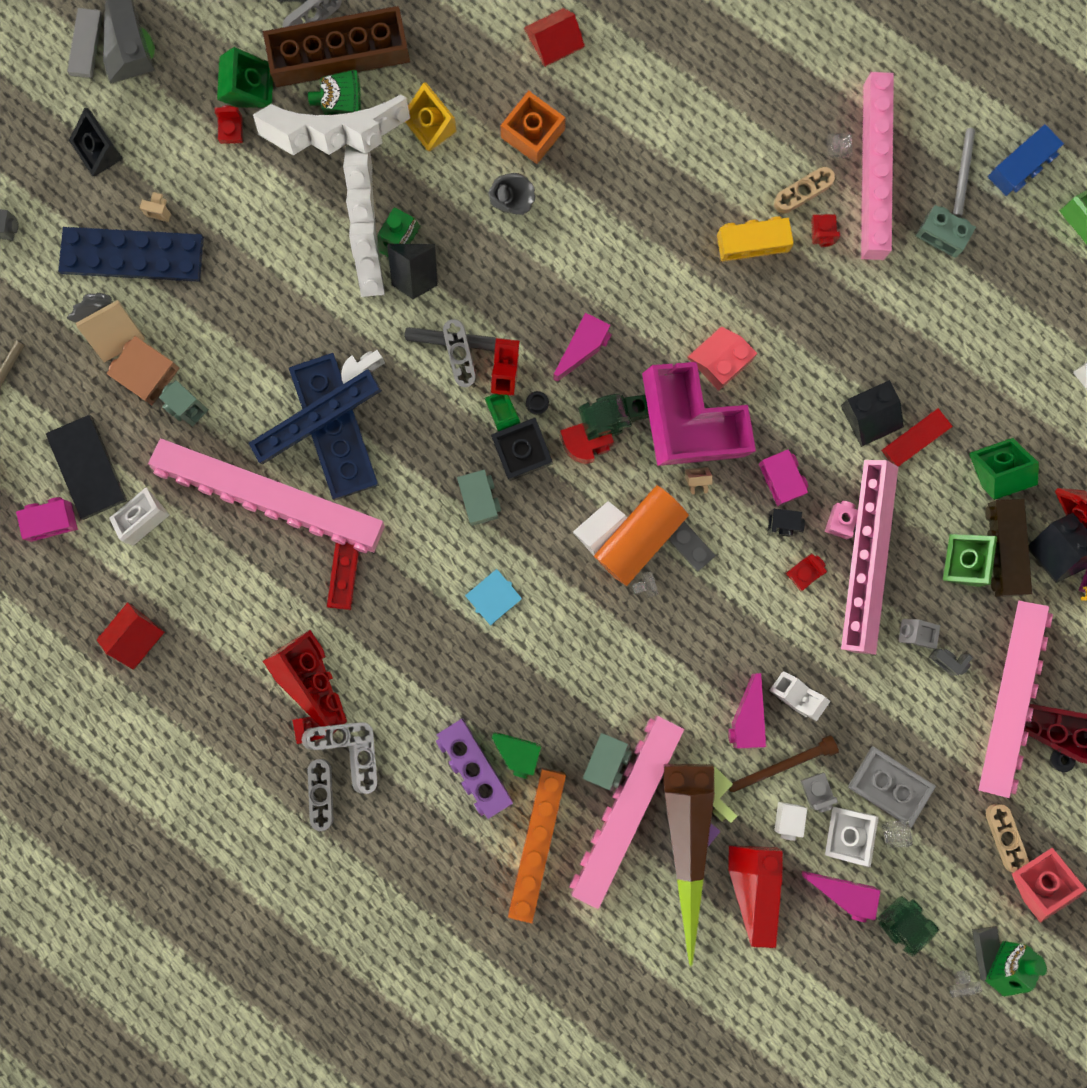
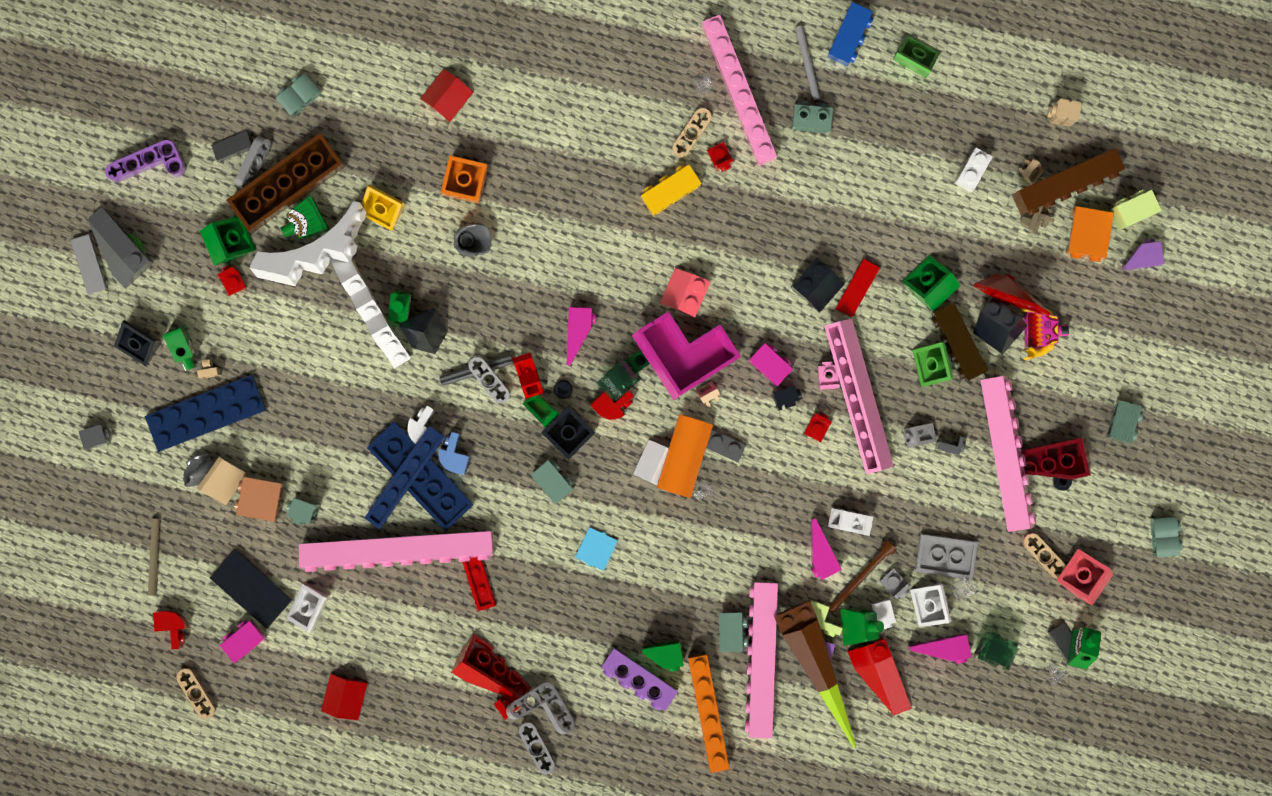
camera: 20 degrees left, 5 degrees up
none -> green torso [162,325,196,371]
none -> medium blue brick [438,432,470,475]
none -> green torso [841,607,884,646]

